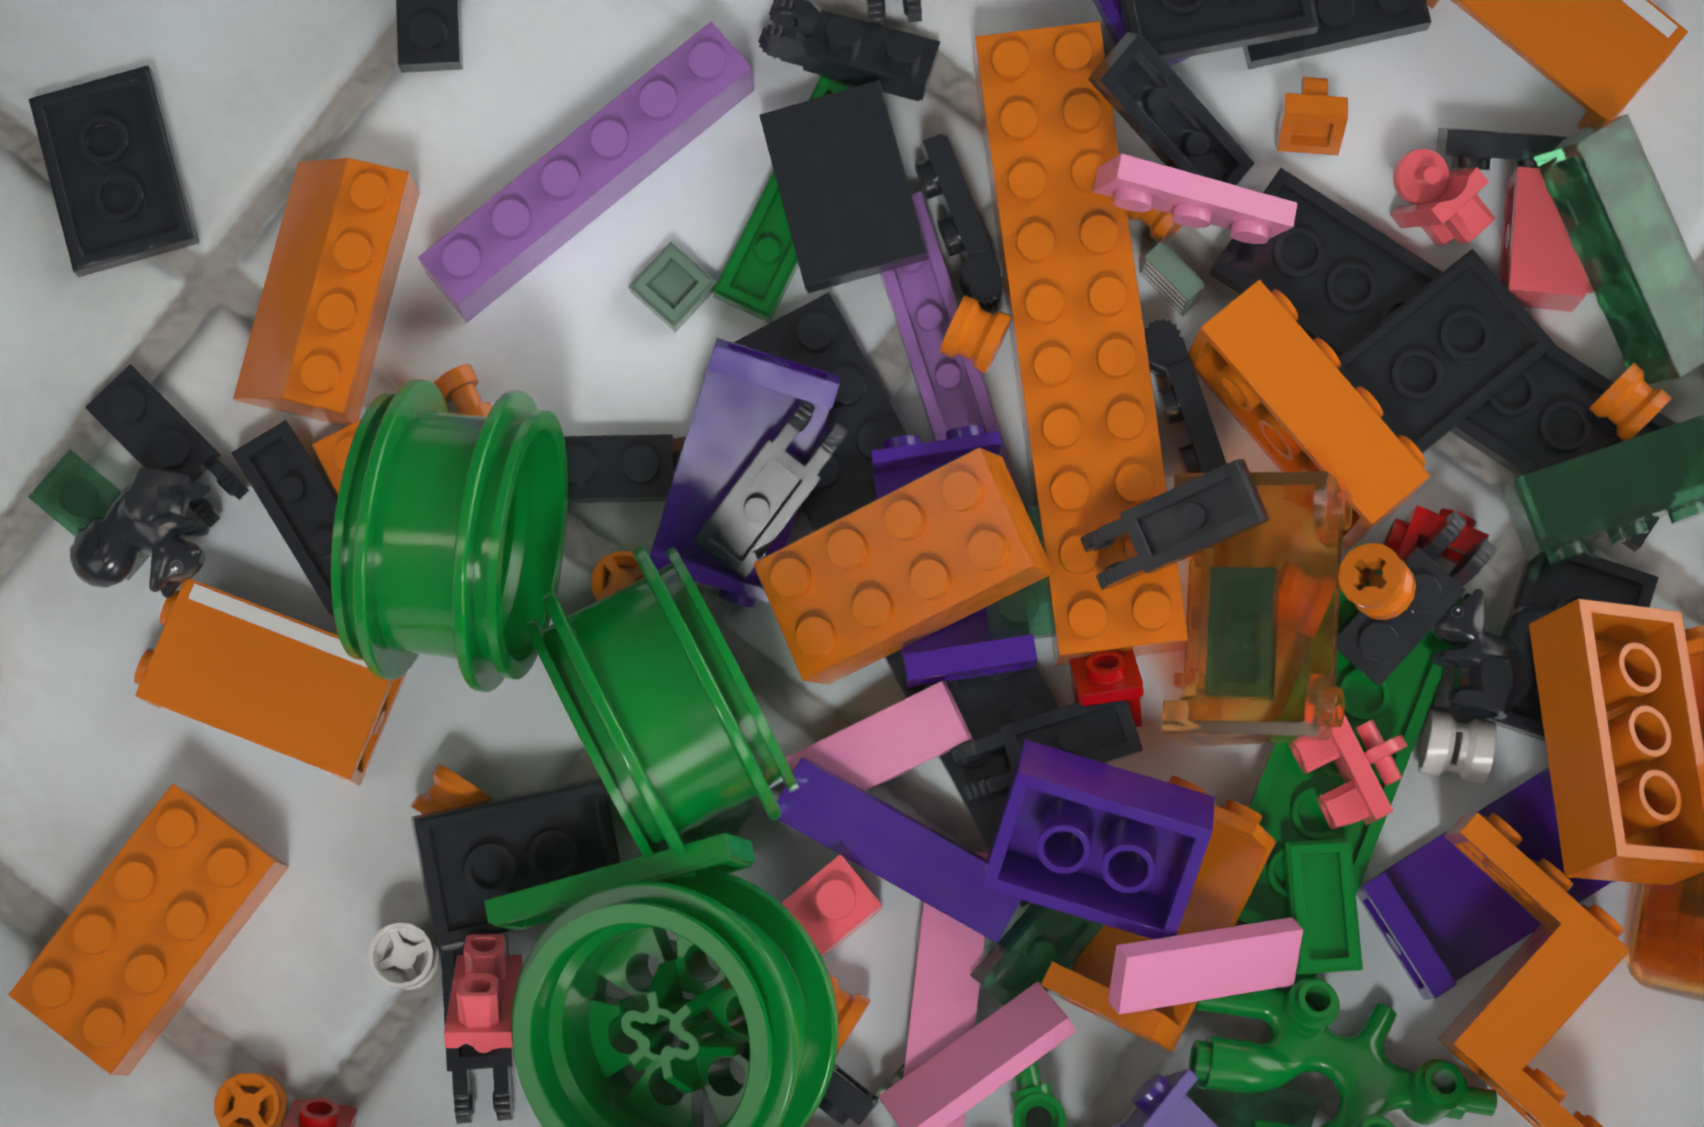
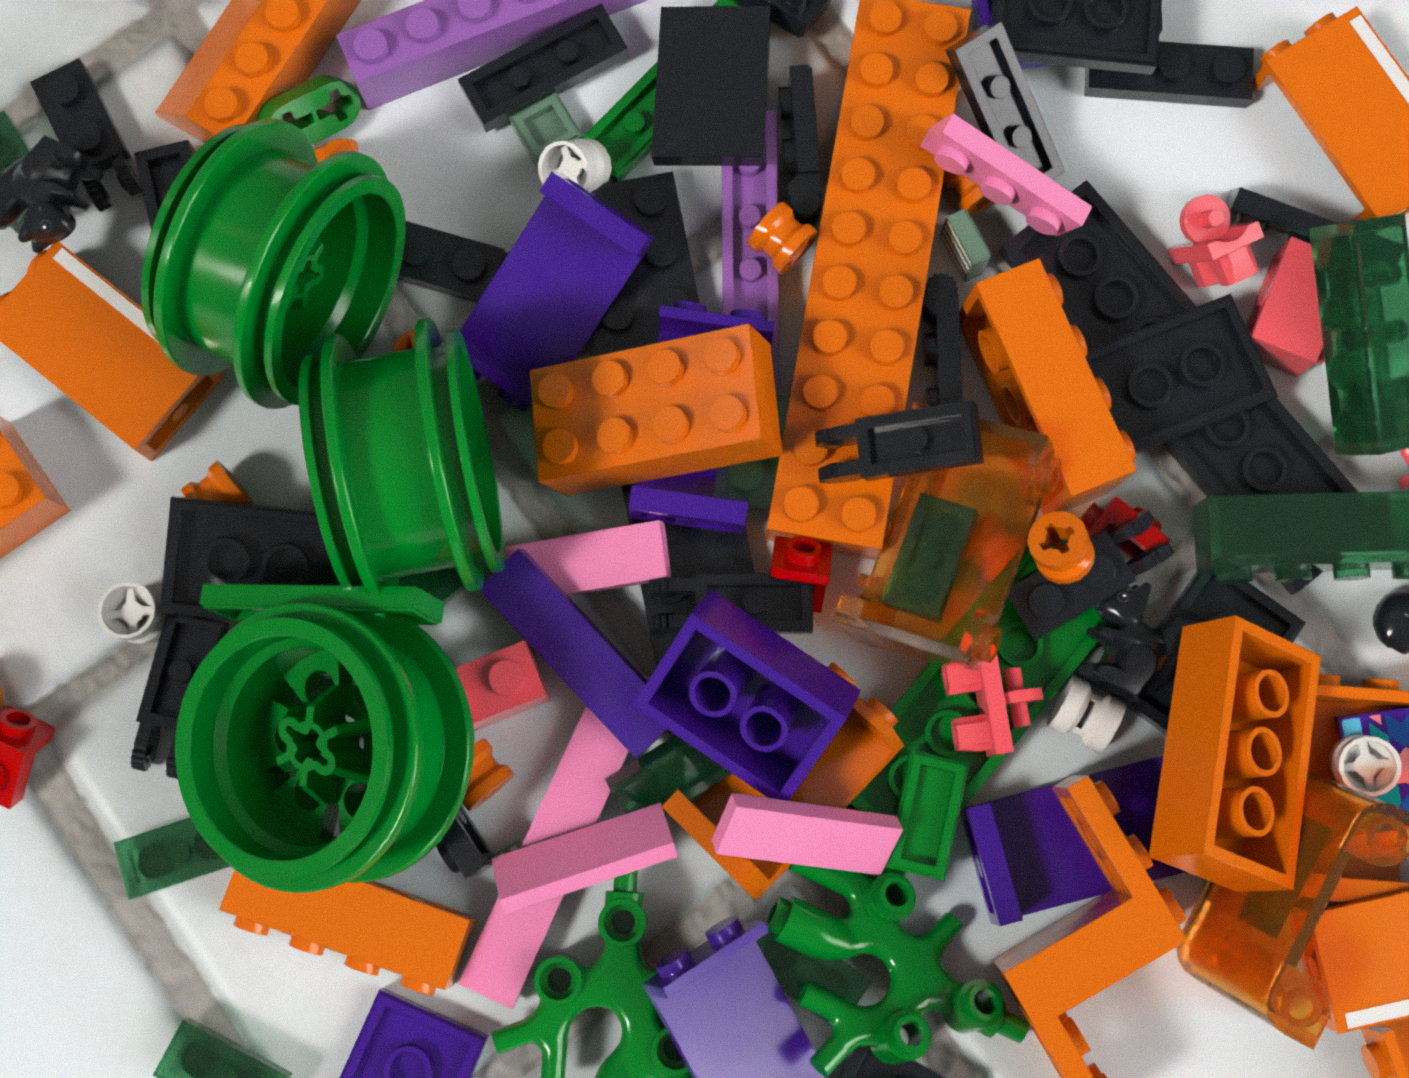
camera: 15 degrees right, 0 degrees up
coral hips [444,934,523,1053] -> none
hinge [692,400,848,579] -> none
orange tile [1277,77,1348,156] -> none
orange wheel [1589,362,1672,444] -> none
none -> green beam [256,75,361,145]
none -> black plate [458,3,629,133]
none -> white wheel [538,138,612,192]

